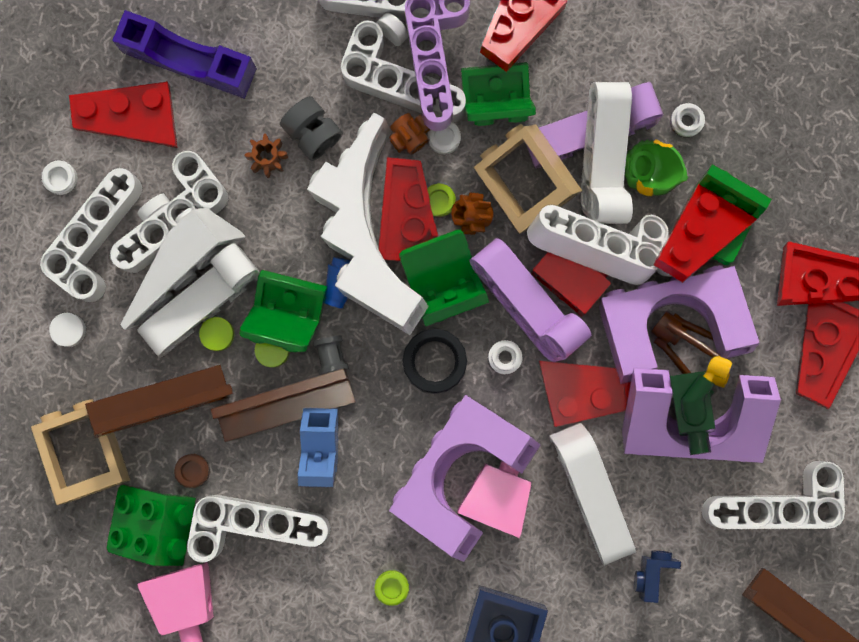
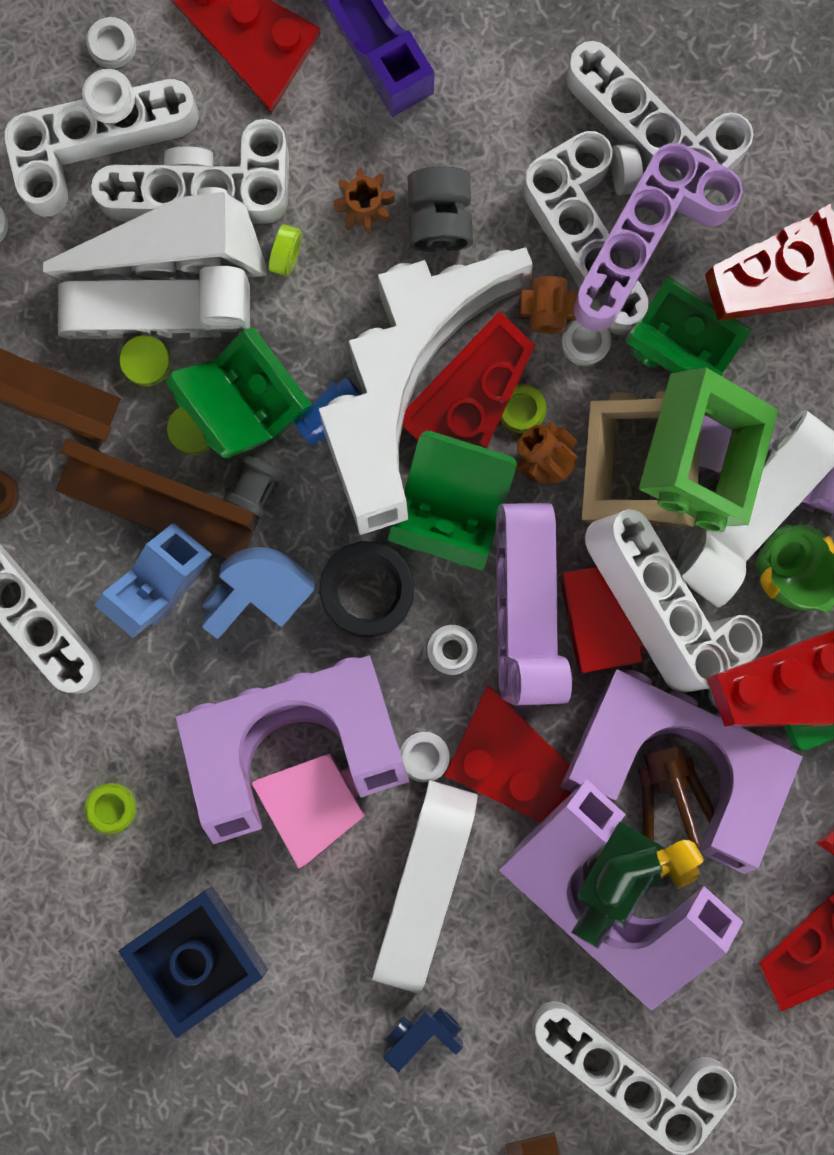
camera: 35 degrees right, 0 degrees up
none -> white tile [82,69,135,123]
none -> medium blue brick [202,547,314,639]
none -> lime tile [269,224,302,276]
none -> white tile [400,732,450,782]
none -> bright green window [639,367,778,532]

